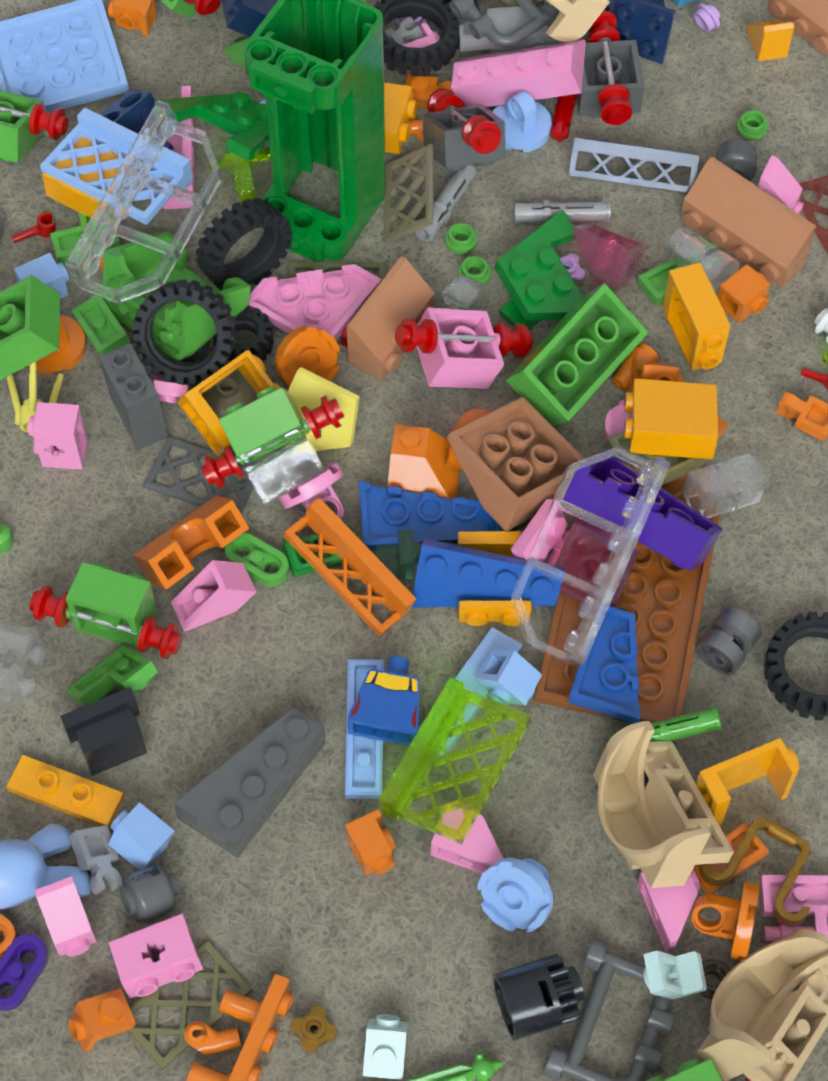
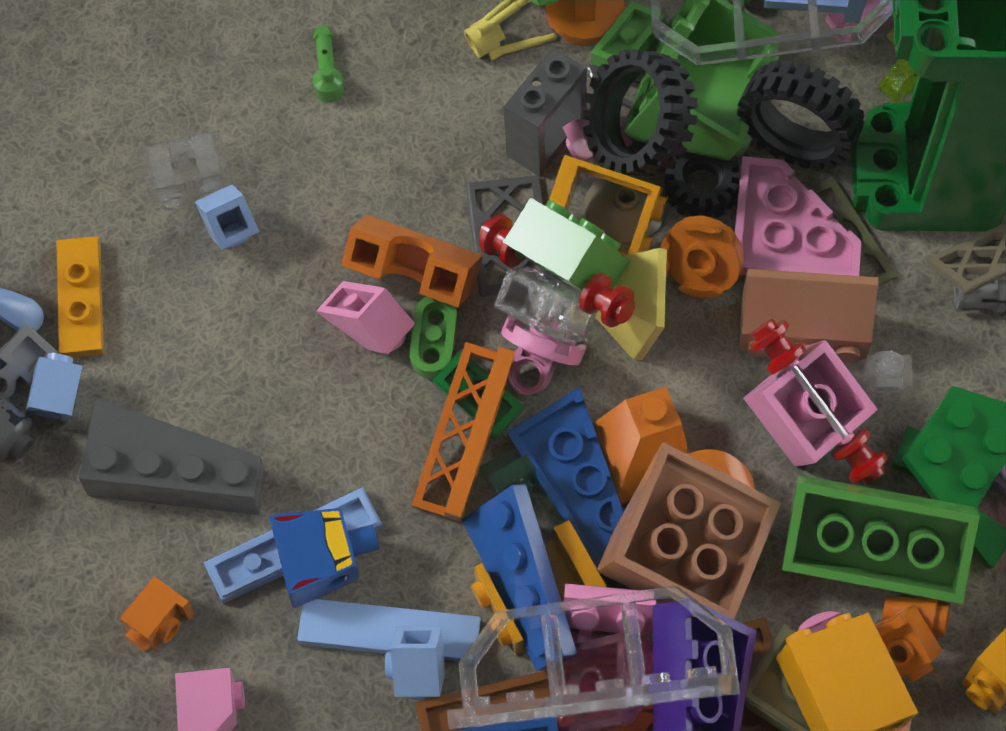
camera: 65 degrees right, 5 degrees up
bright pink brick [28,402,88,469] -> none
bright green brick [29,562,183,659] -> none
black plate [60,687,147,776] -> none
bright green plate [66,645,158,707] -> none
clear neon green fence [379,677,531,845] -> none
bright green plate [445,223,477,254] -> none
bright green plate [458,256,491,288] -> none
none -> light blue brick [195,184,259,250]

